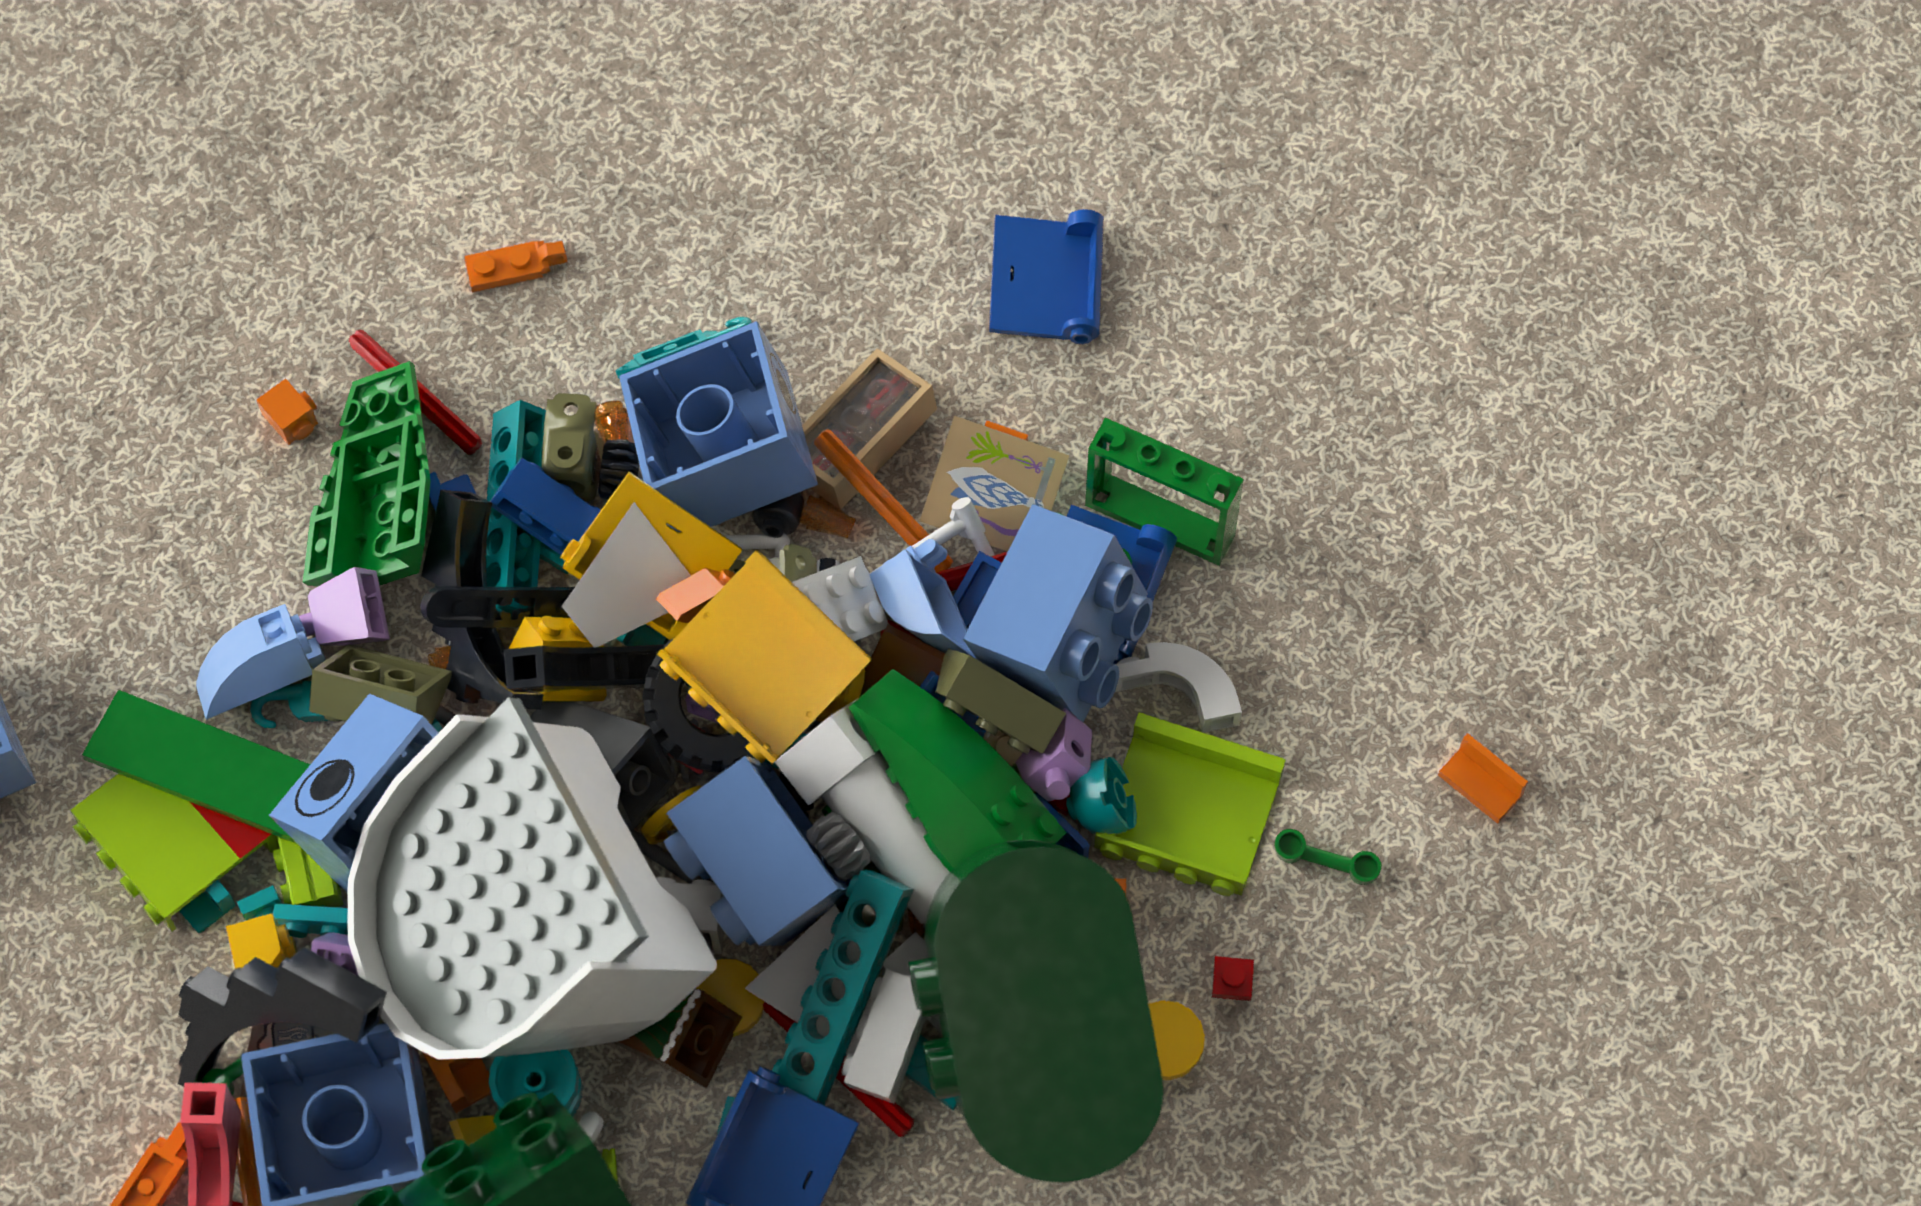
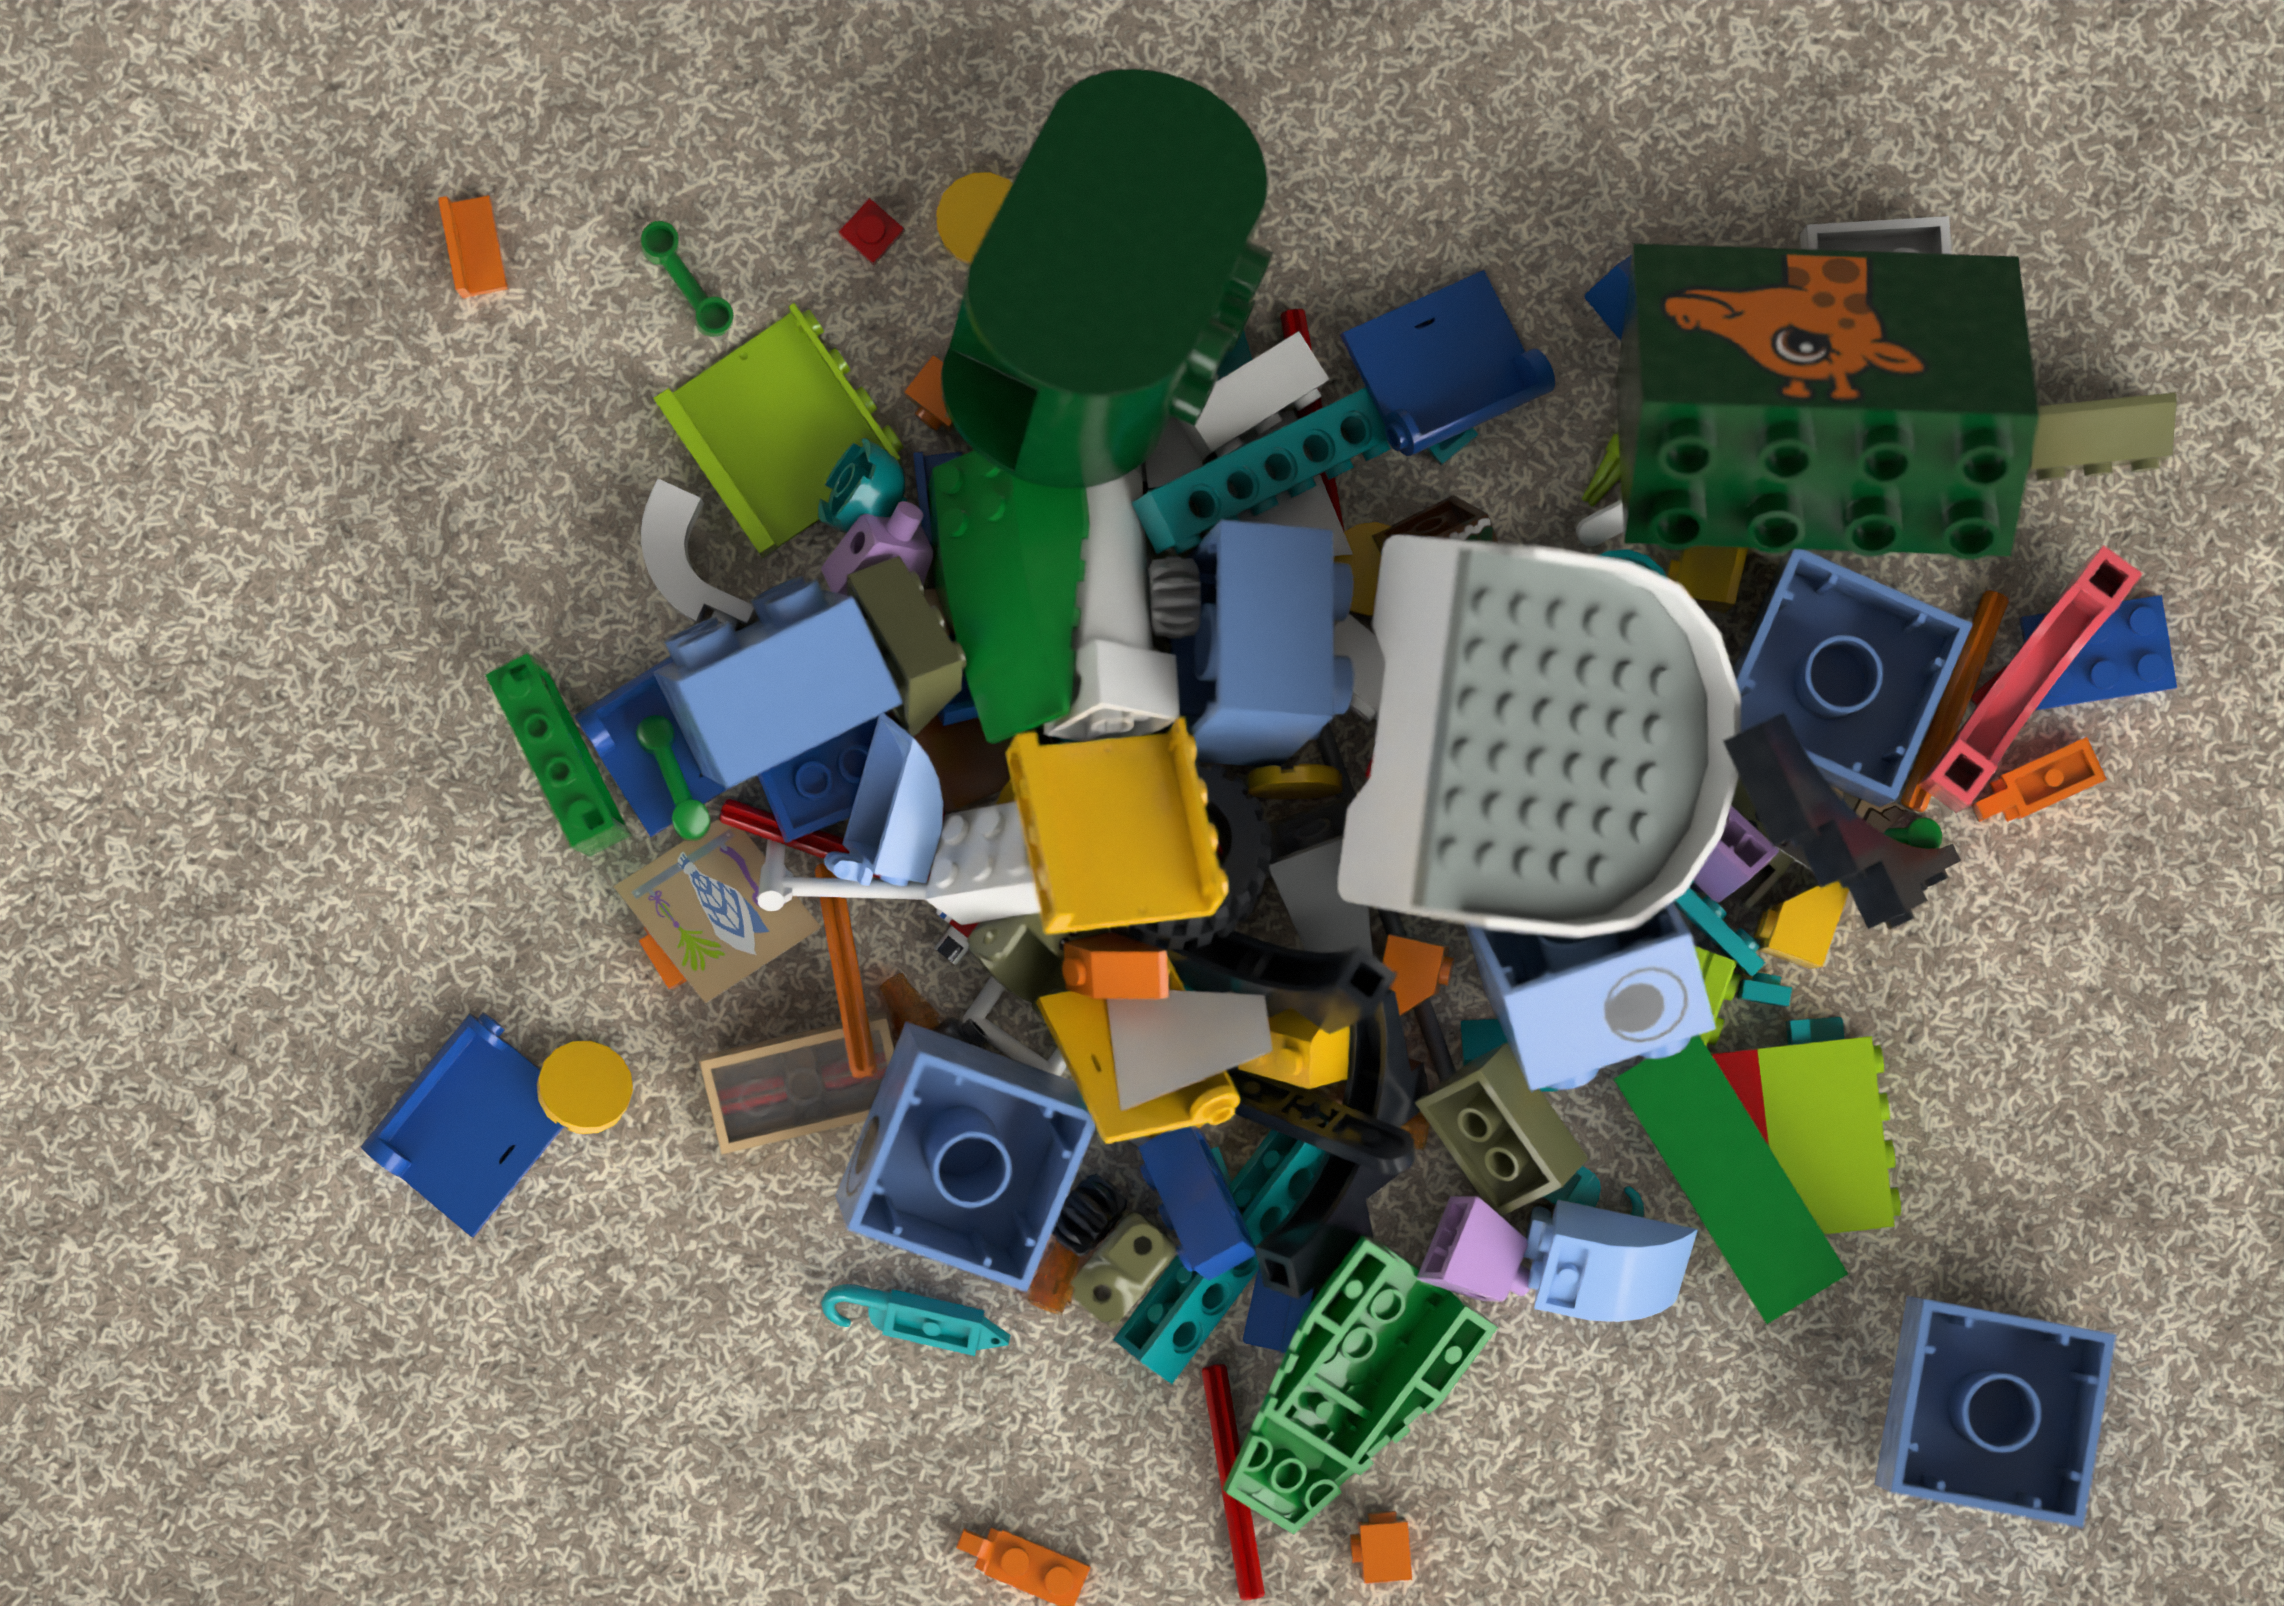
camera: 145 degrees left, 20 degrees up
none -> yellow tile [537,1041,633,1134]

